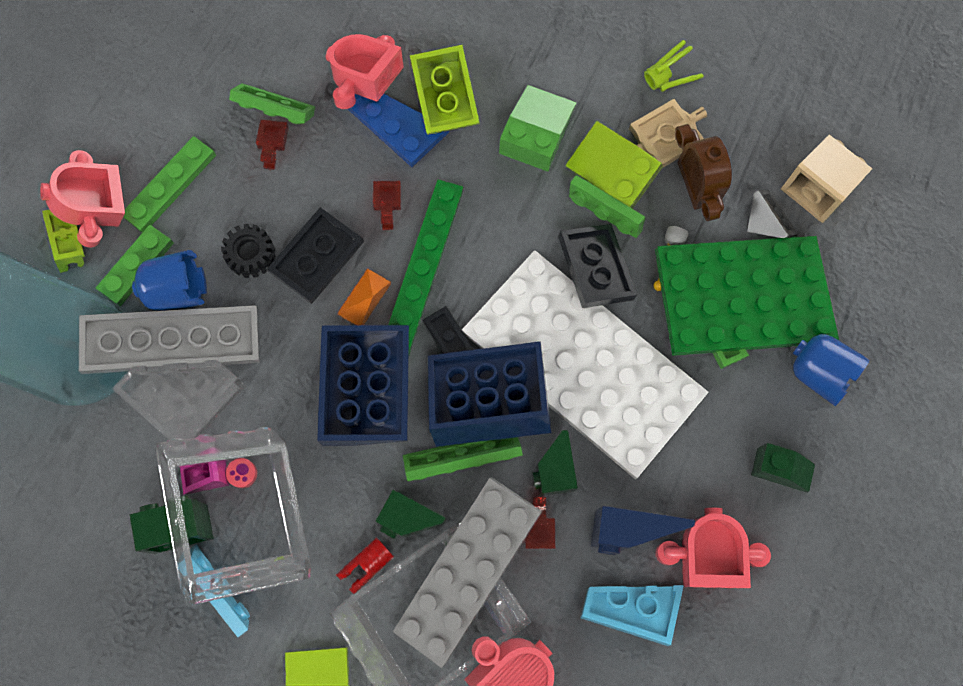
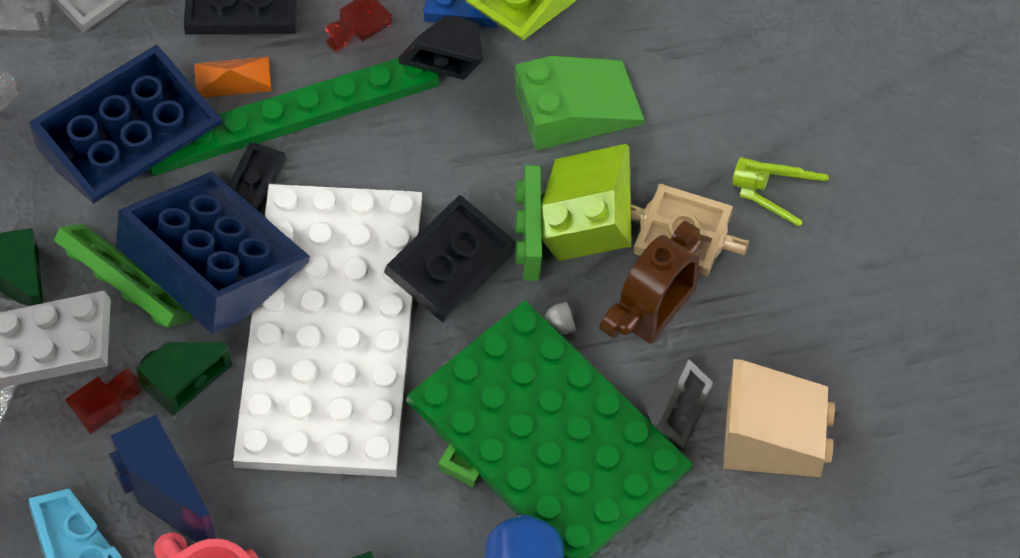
camera: 55 degrees right, 15 degrees down
none -> black slope [399,15,483,80]

